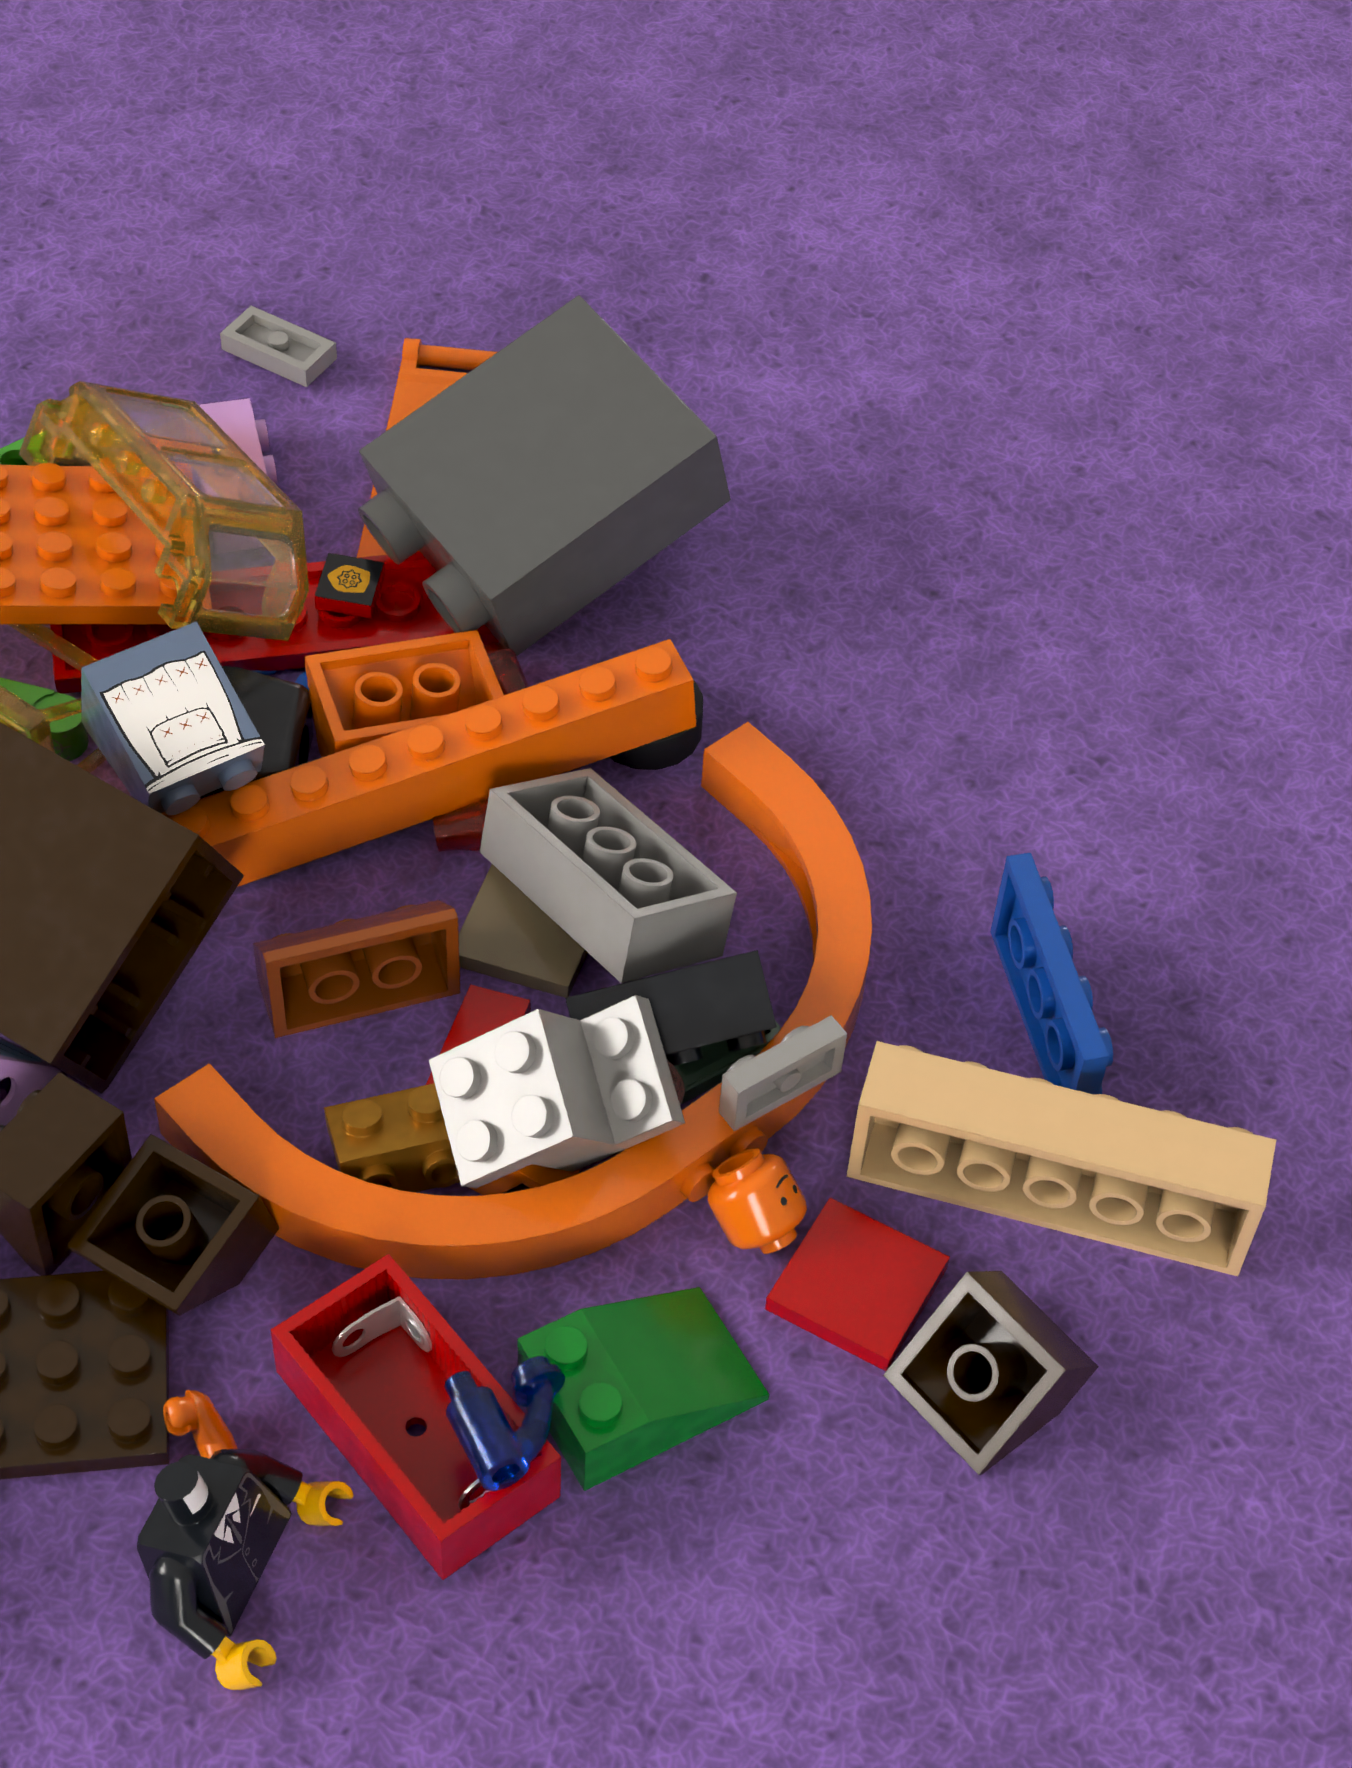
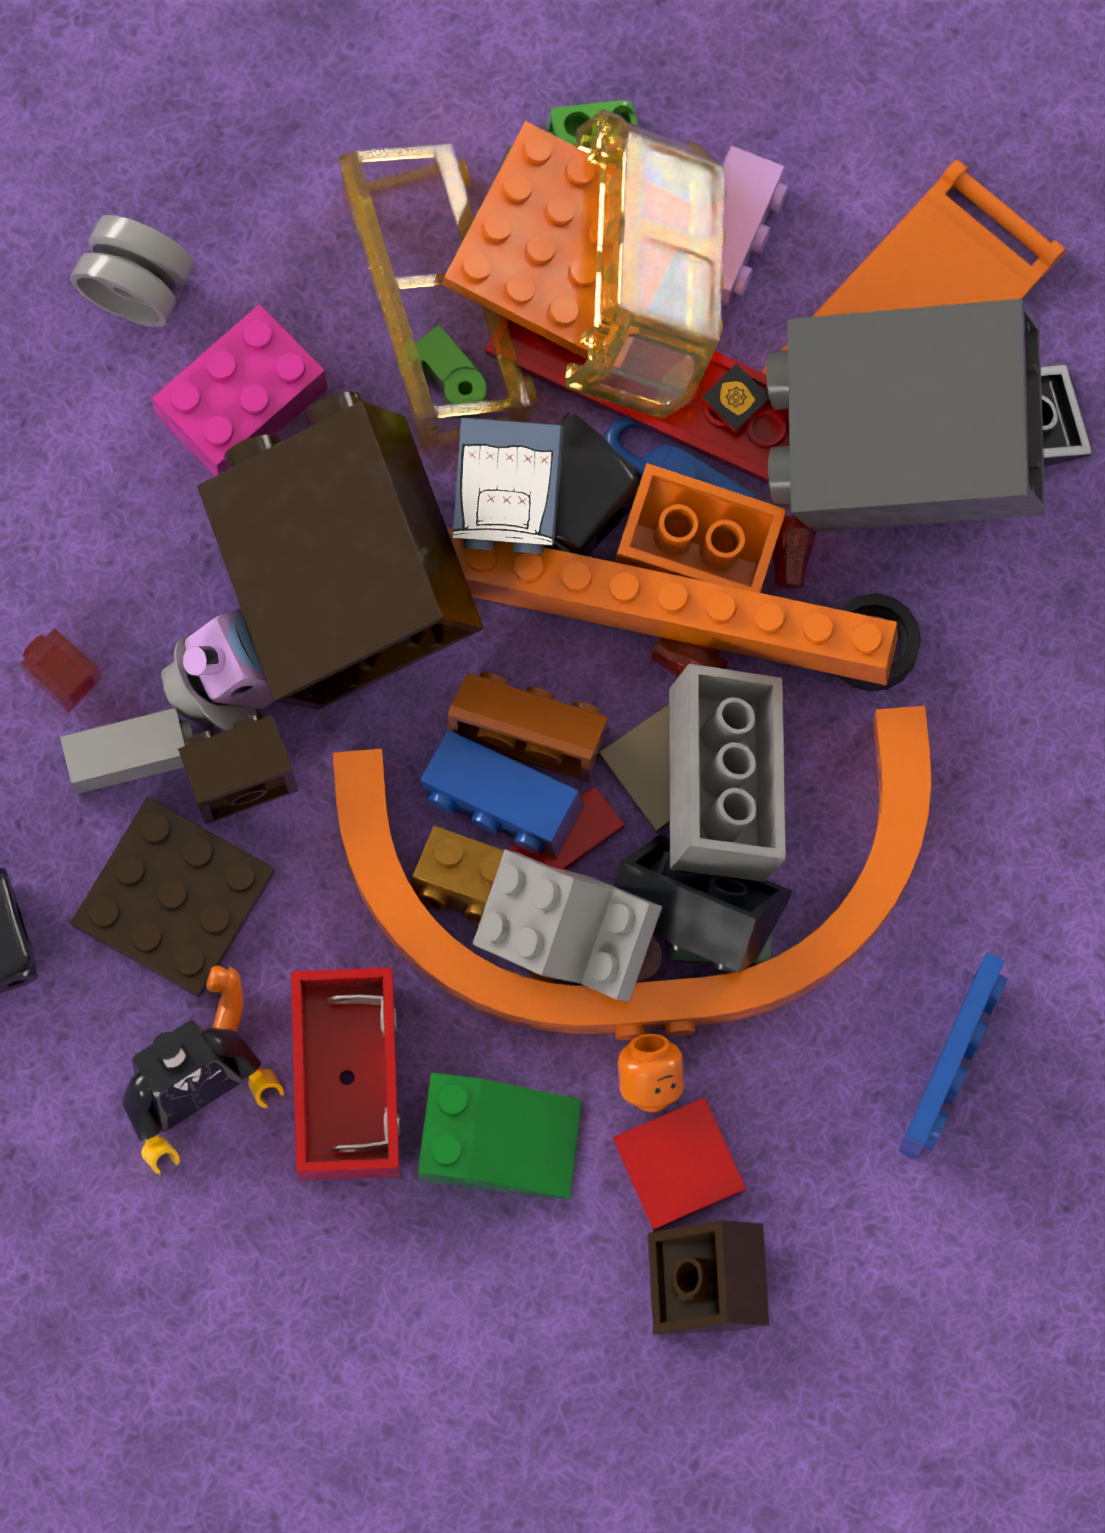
camera: 40 degrees right, 25 degrees up
dark brown slope [67,1134,279,1316] -> none
light grey plate [220,305,337,387] -> none
clear blue plant [444,1356,565,1491] -> none
light grey plate [719,1015,847,1131] -> none
tan brick [846,1041,1276,1276] -> none
none -> blue brick [420,730,584,857]

